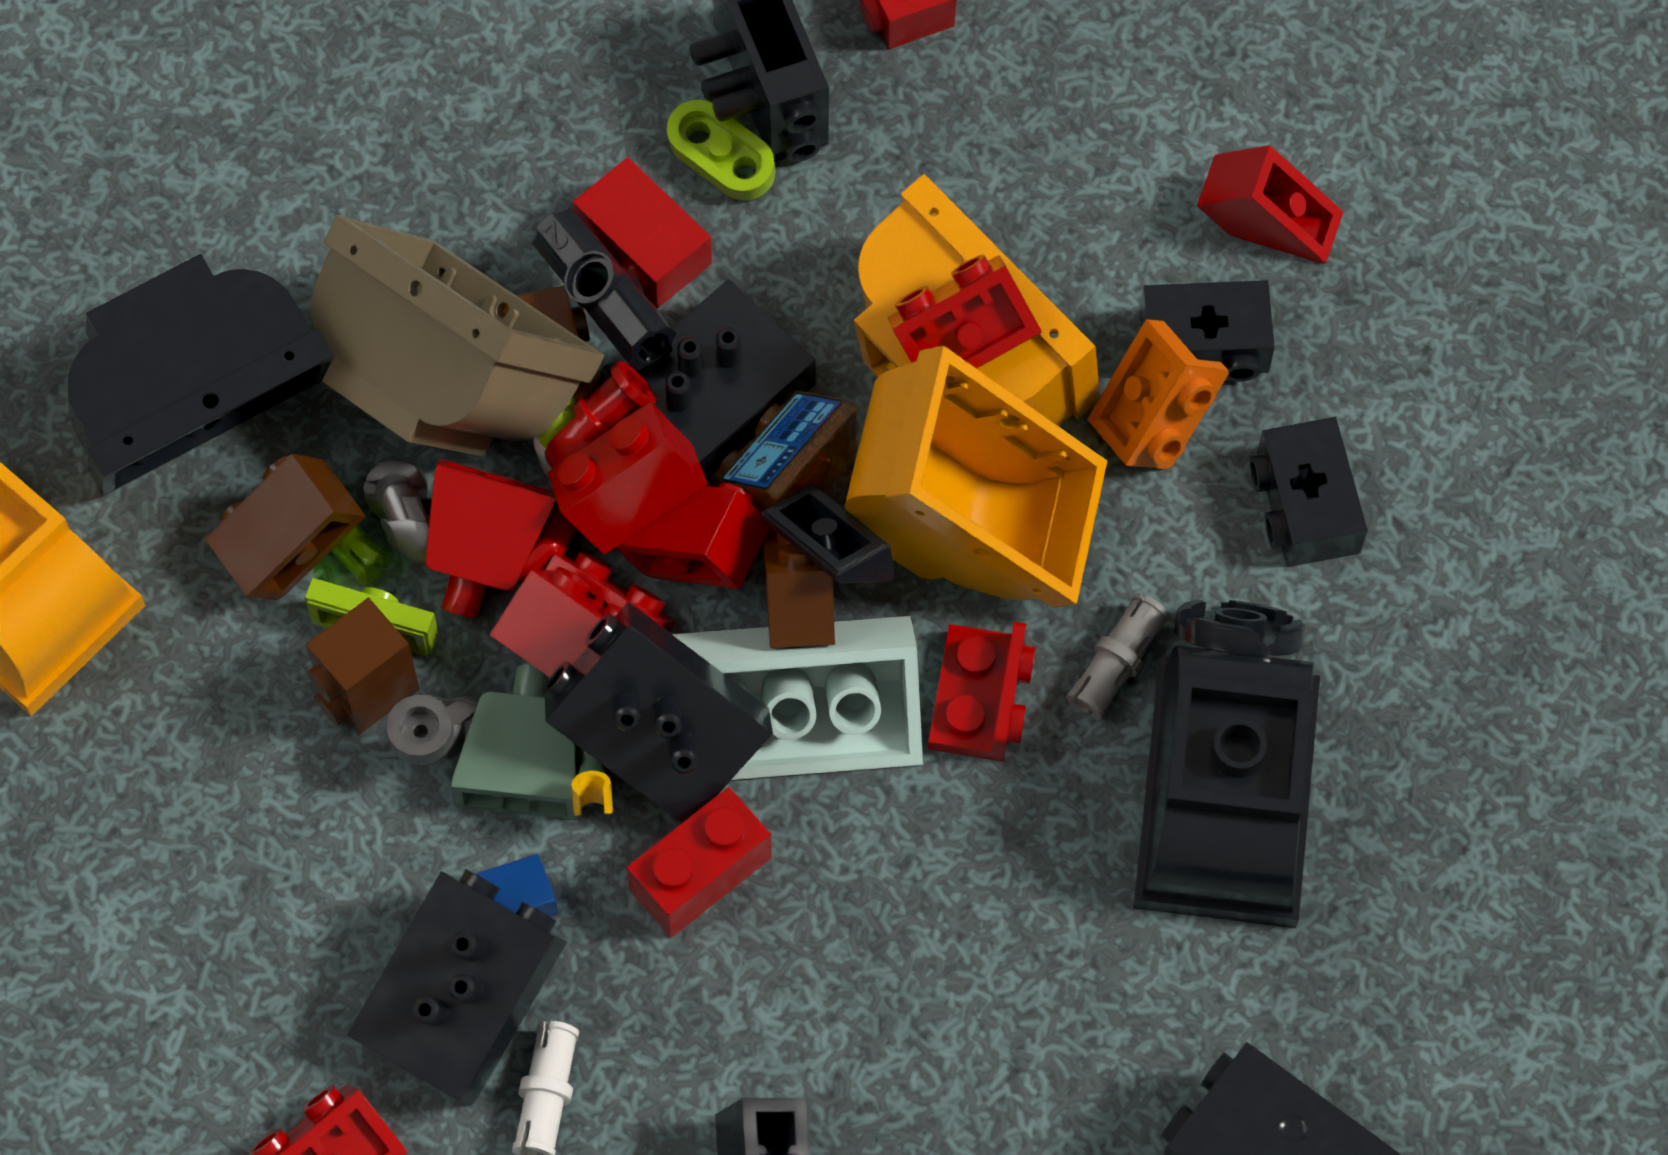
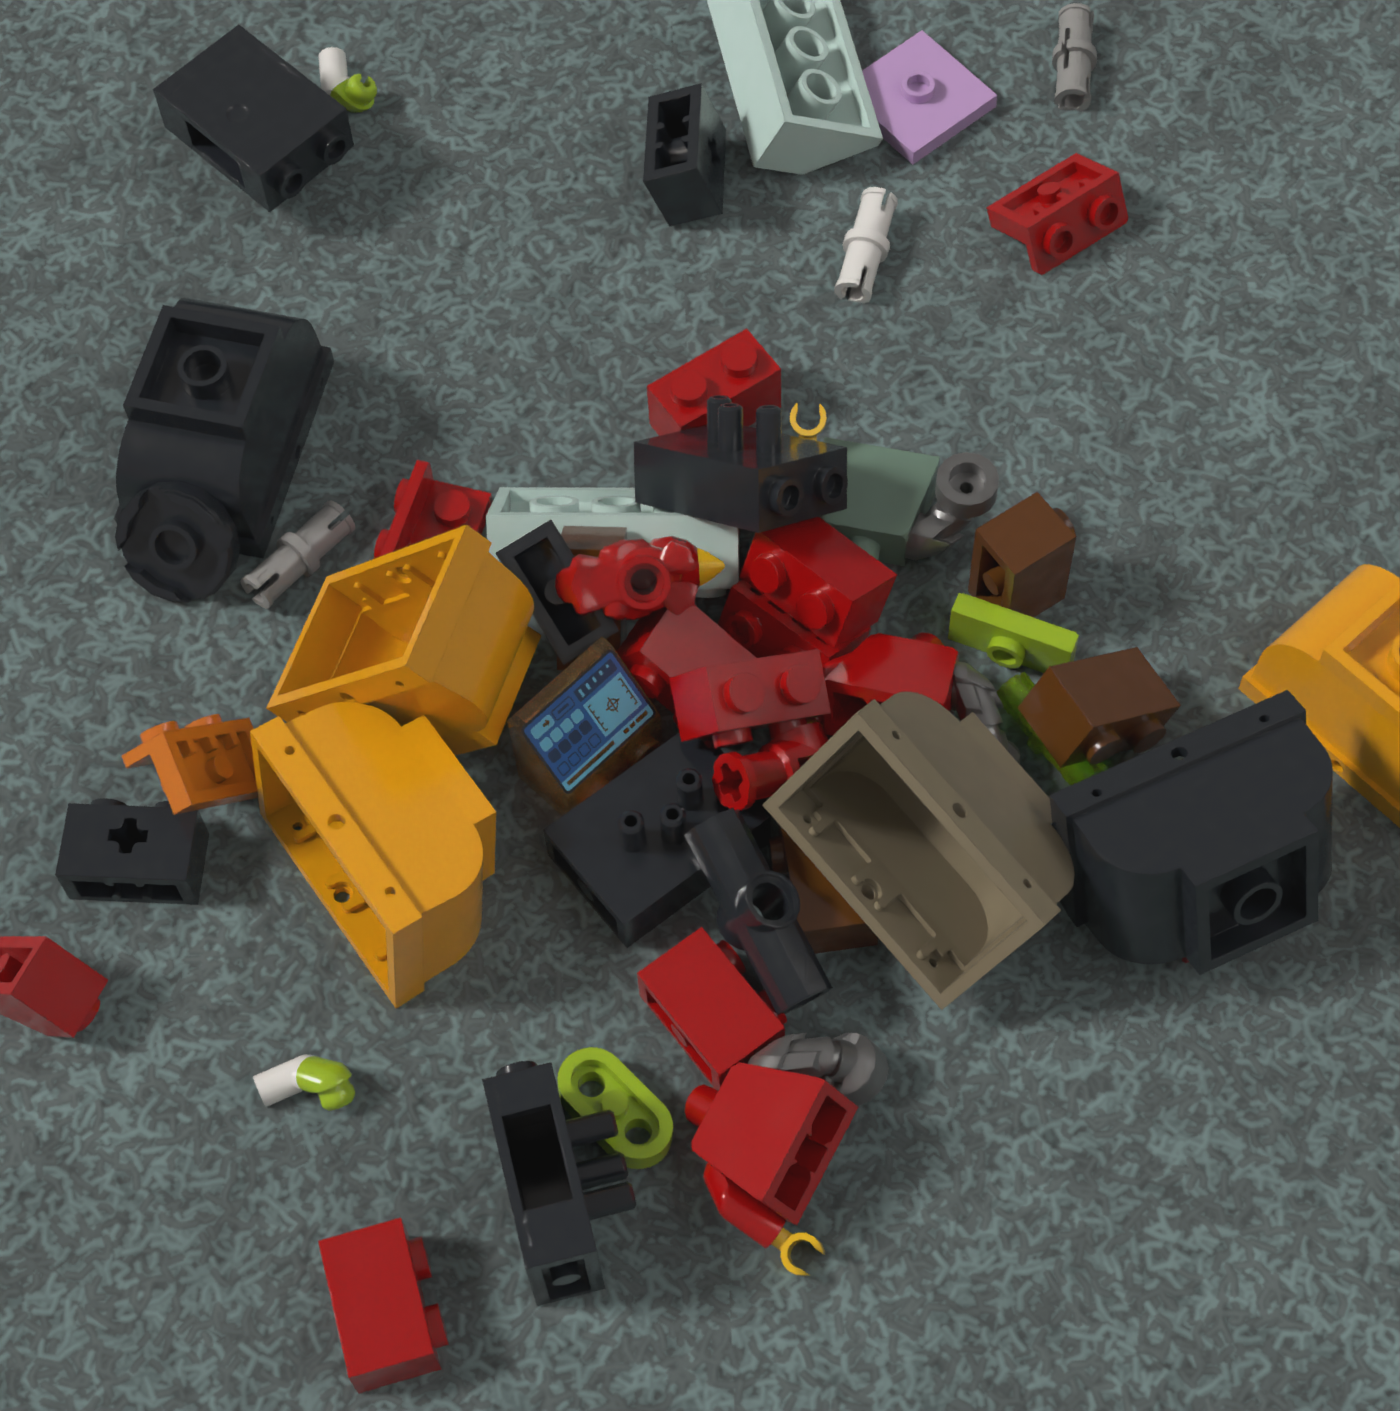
camera: 170 degrees left, 5 degrees down
black piece [347,869,567,1104] -> none
blue slope [476,854,558,917] -> none
red bracket [888,255,1042,369] -> none
black brick [1250,417,1368,567] -> none
none -> lime arm [253,1054,355,1111]
none -> red animal [555,536,725,620]
none -> red torso [685,1033,889,1276]

